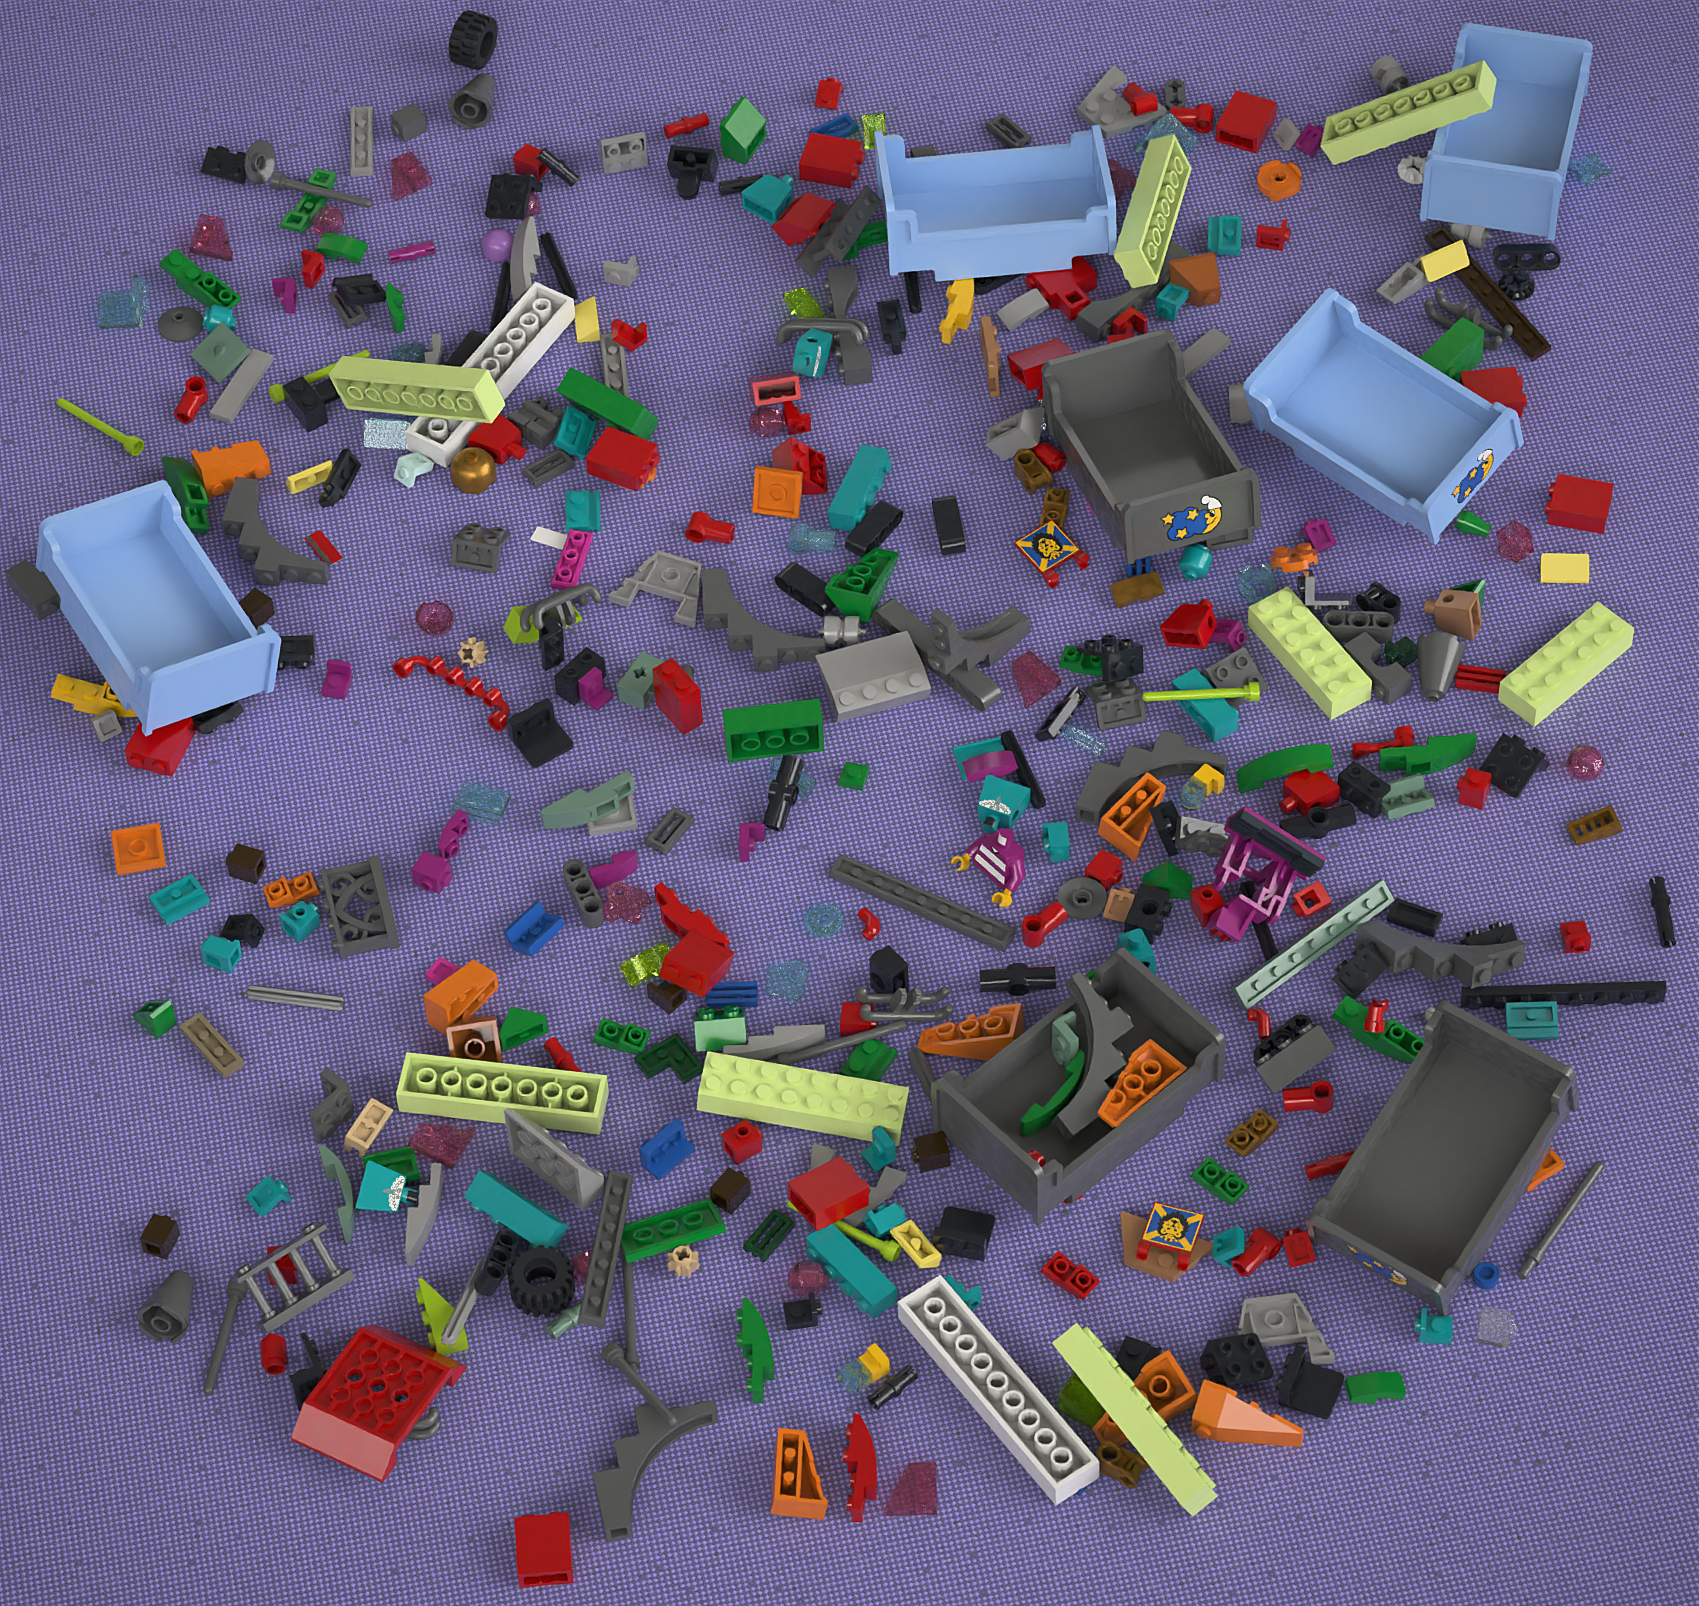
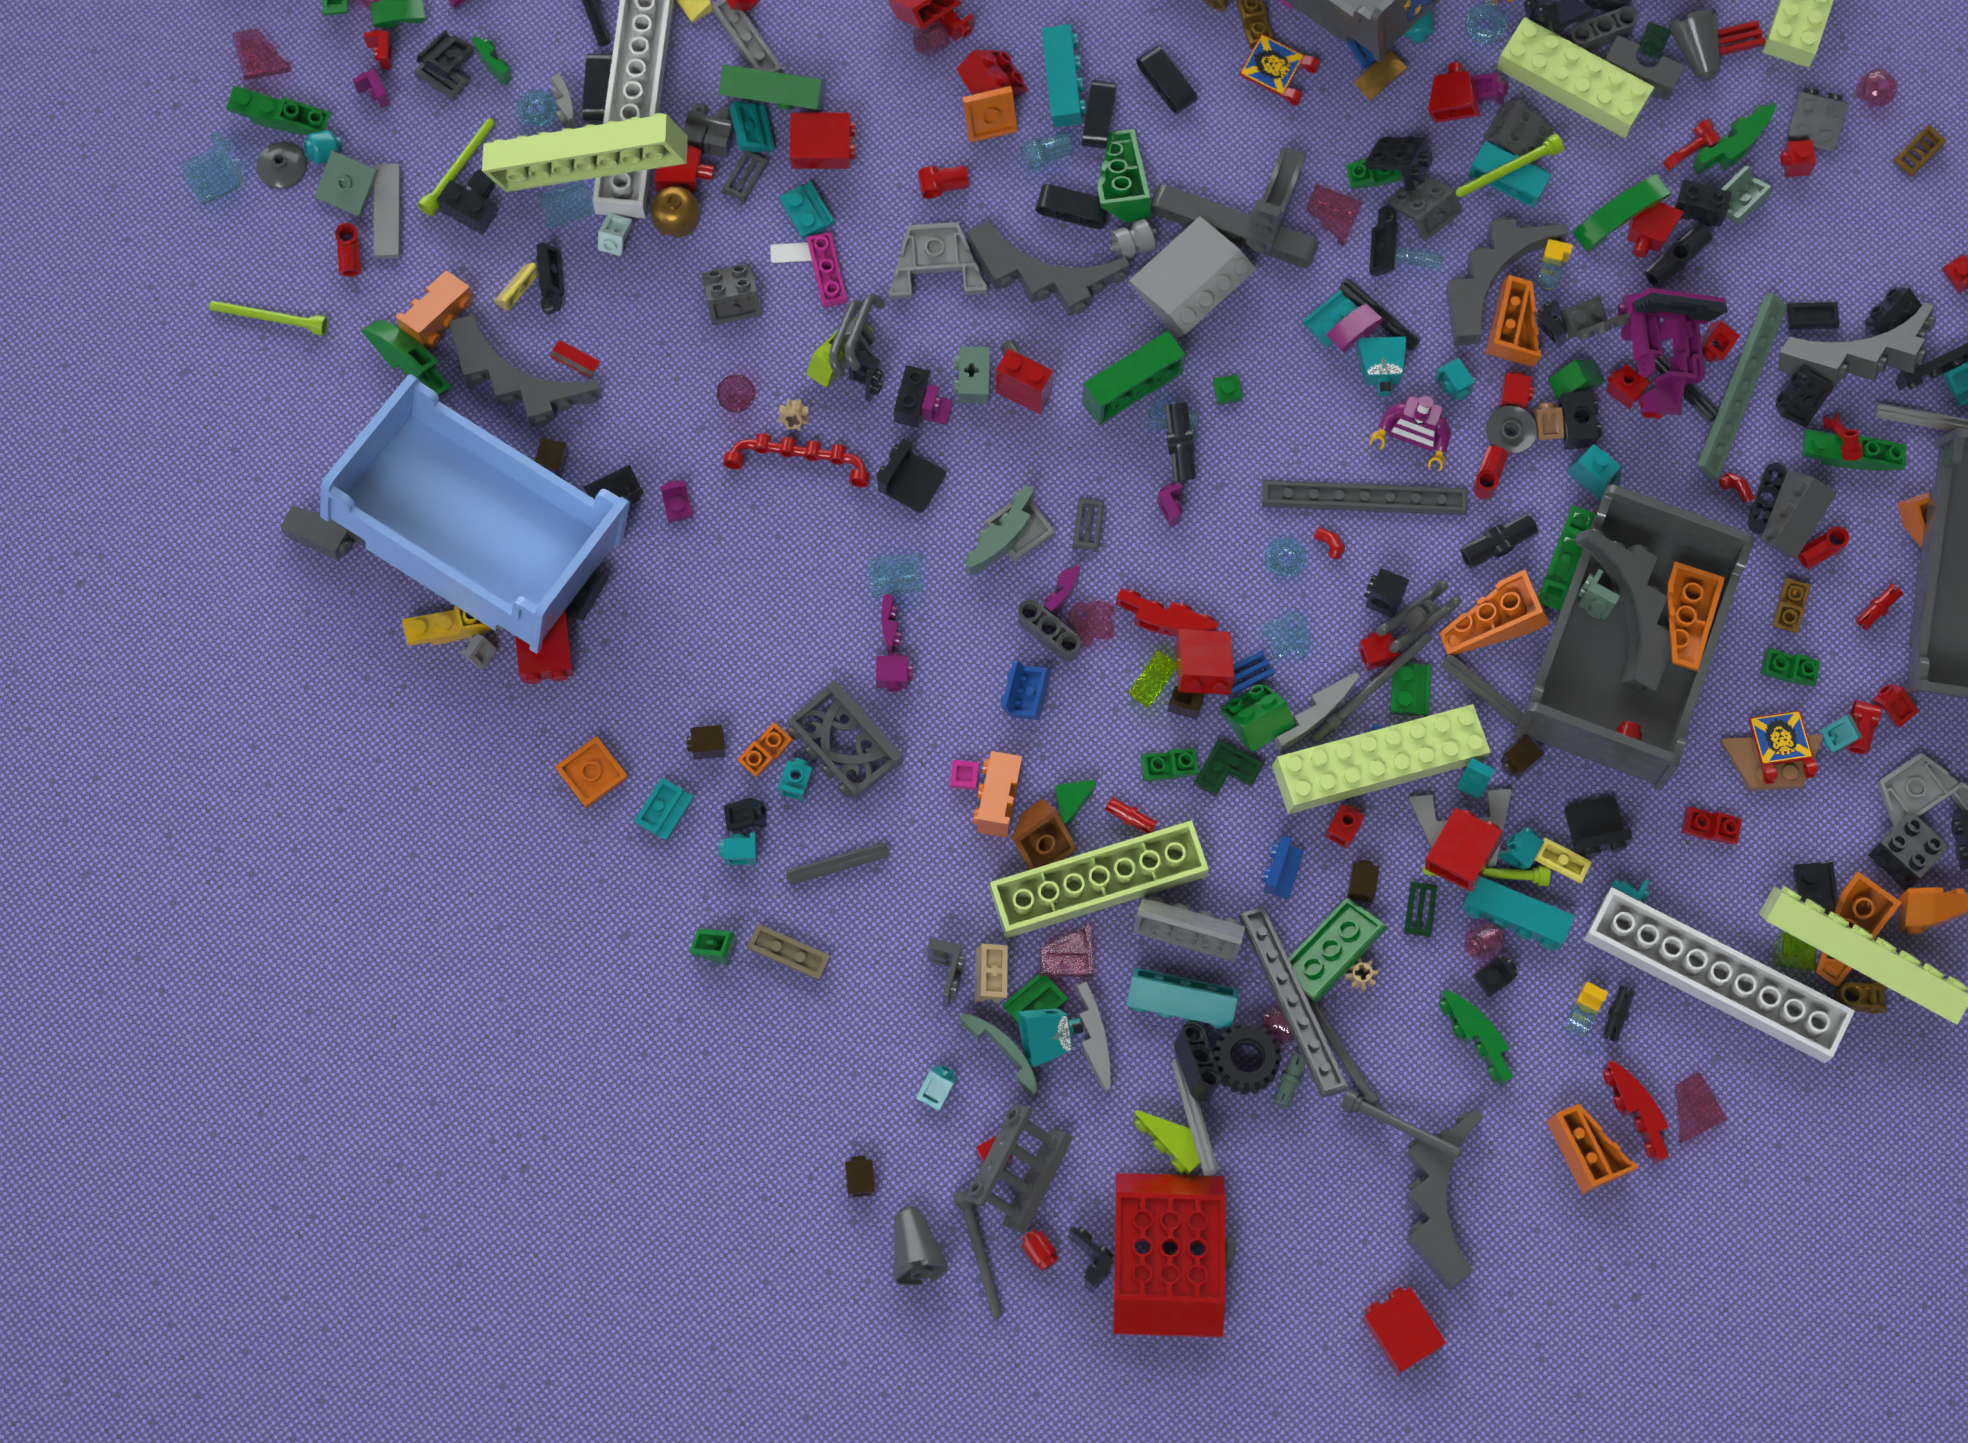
camera: 30 degrees left, 20 degrees up
green slope [1020,1050,1085,1137] -> none

